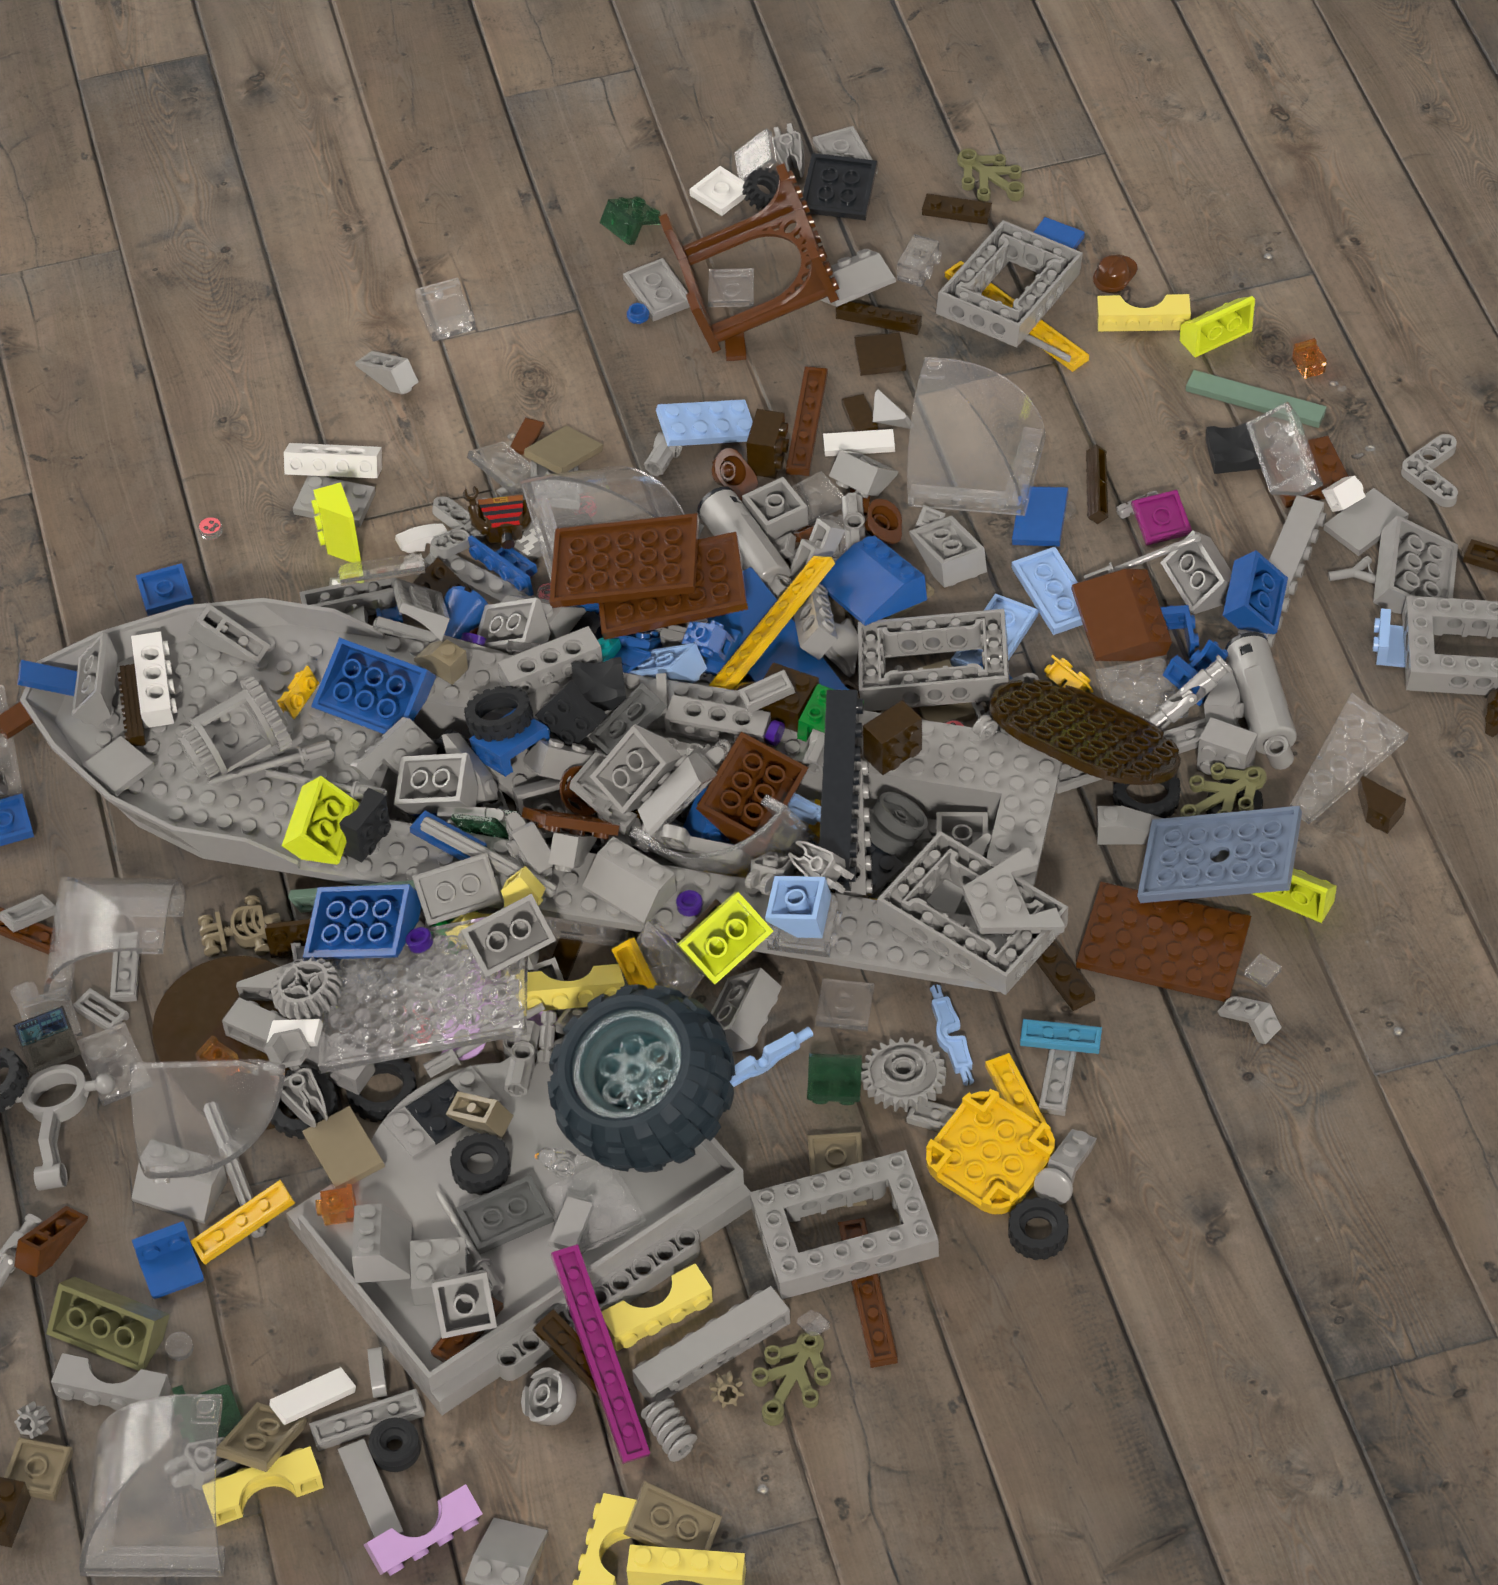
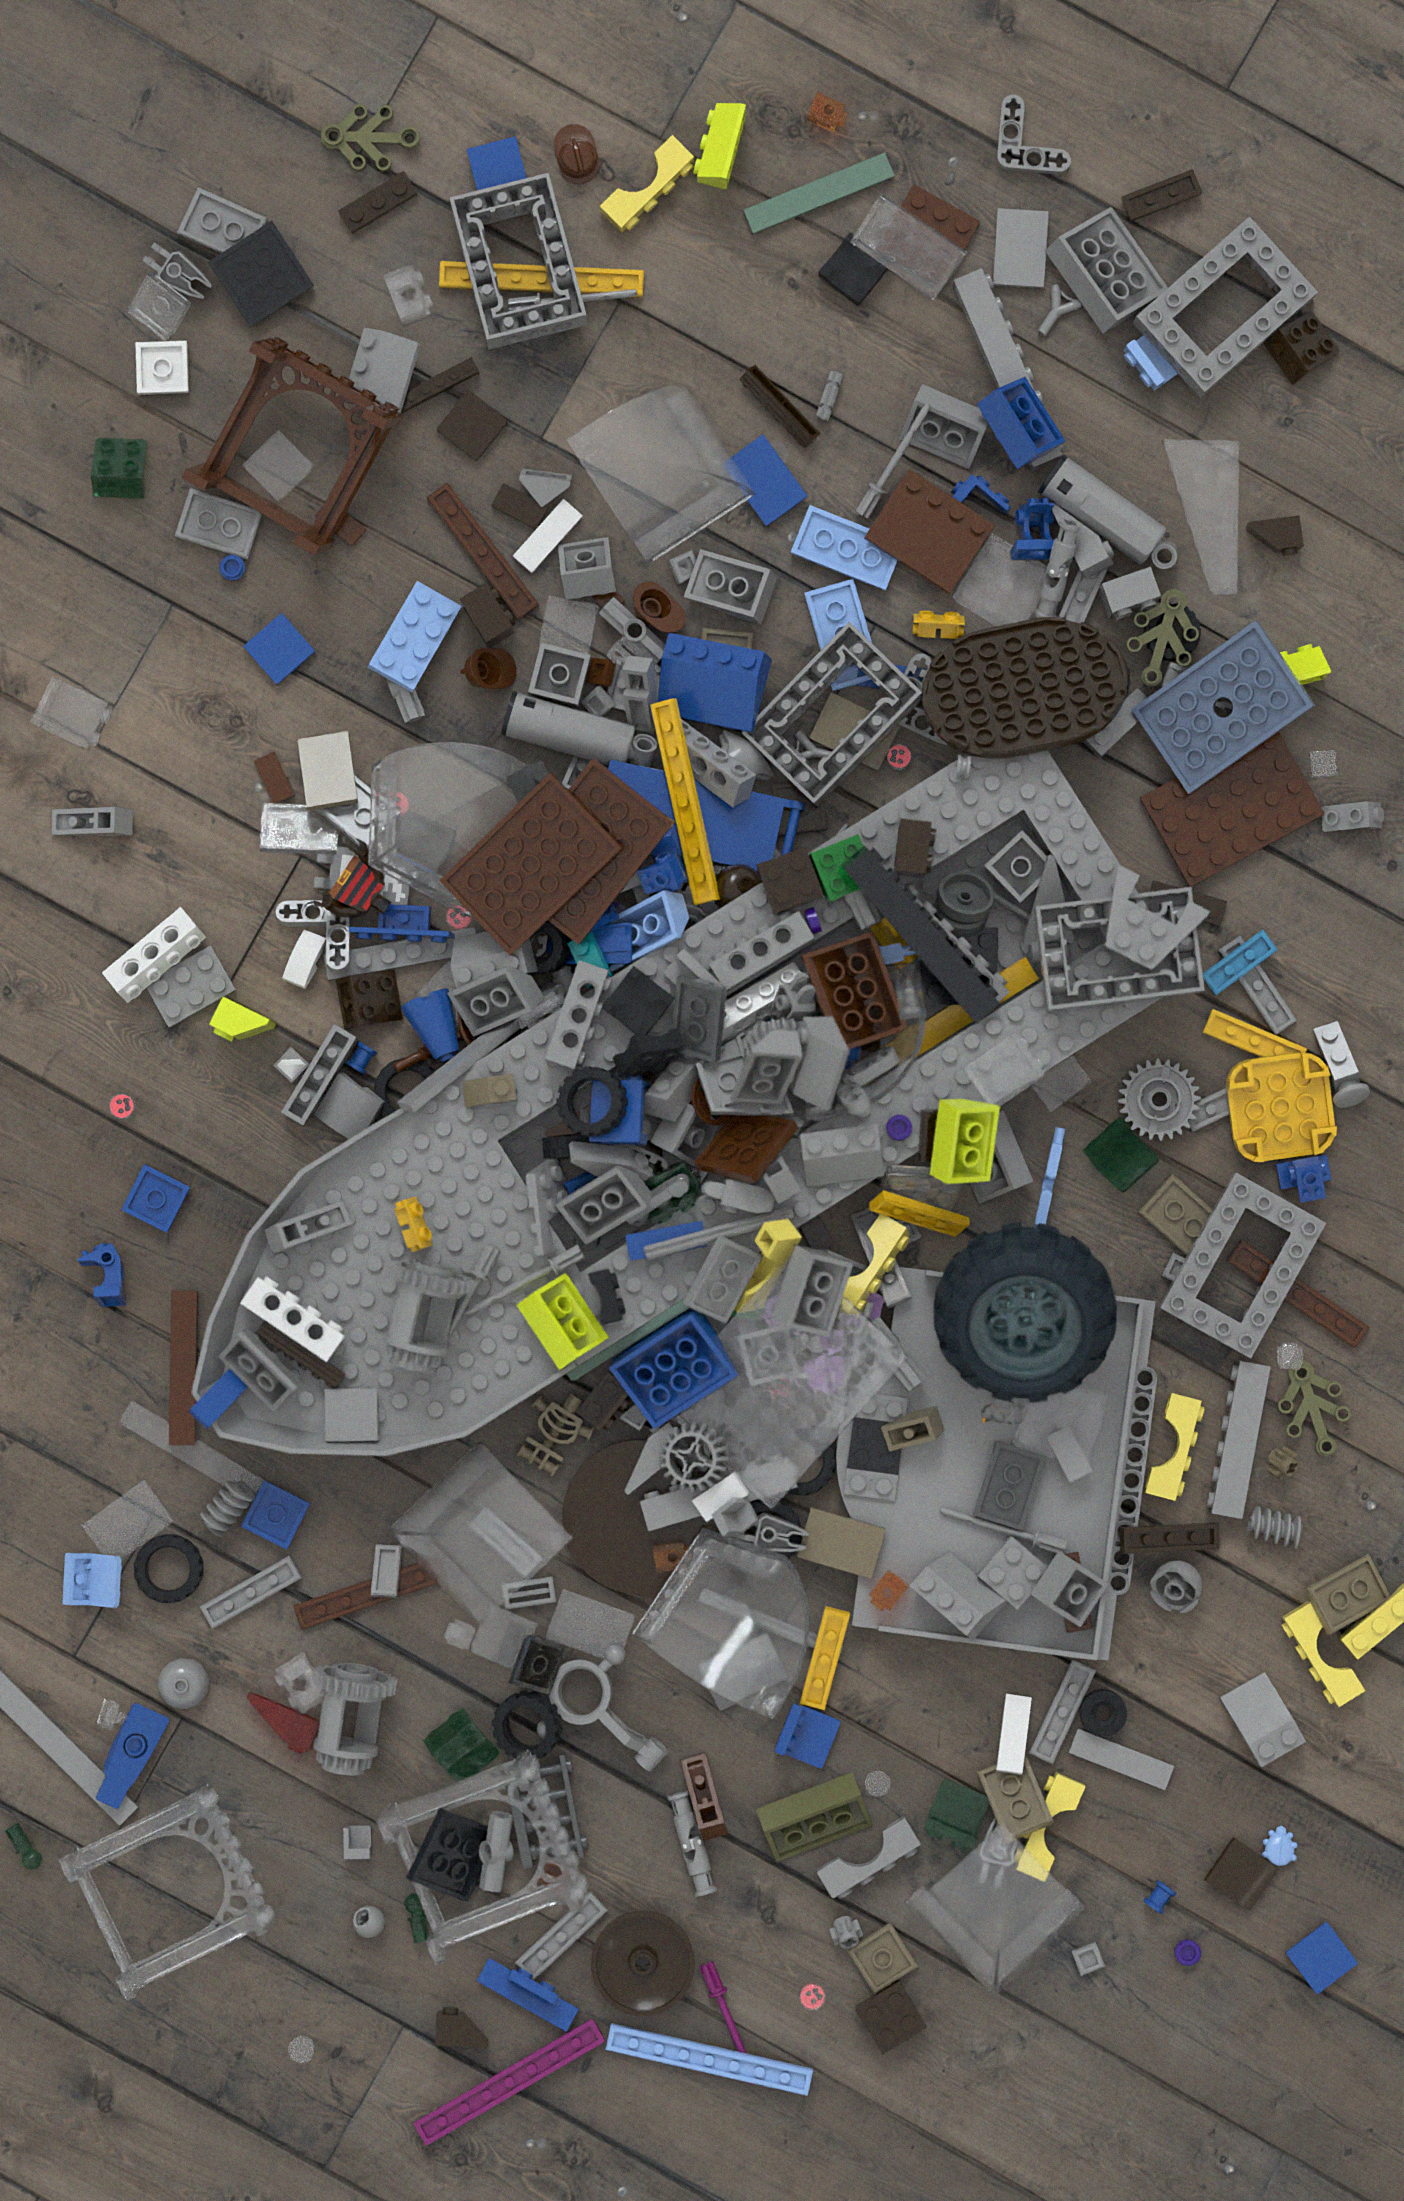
camera: 40 degrees left, 35 degrees up
blue slope [311,637,436,734] -> none
clear piece [337,552,426,586] -> none
lavender arch [364,1484,483,1576] -> none
light grey beam [367,1347,388,1398] -> none
light grey arch [392,577,450,642] -> none
dark purple tile [406,927,433,953] -> none
black tyre [450,1133,511,1195] -> none
dark purple tile [461,633,486,646] -> none
light grey axle [538,1011,556,1063] -> none
magenta plate [551,1244,650,1464] -> none
light grey tile [738,670,795,713] -> none
black tyre [742,167,779,210] -> none
light grey hinge [745,851,794,895] -> none
light blue slope [765,876,831,938] -> none
light grey hinge [788,841,854,894] -> none
light blue piece [930,984,974,1086] -> none
black tyre [1008,1197,1069,1260] -> none
magenta tile [1131,490,1192,546] -> none
white brick [1322,476,1366,512] -> none
none -> blue tile [78,1243,126,1307]
none -> blue tile [243,613,315,685]
none -> blue tile [1275,1155,1332,1203]

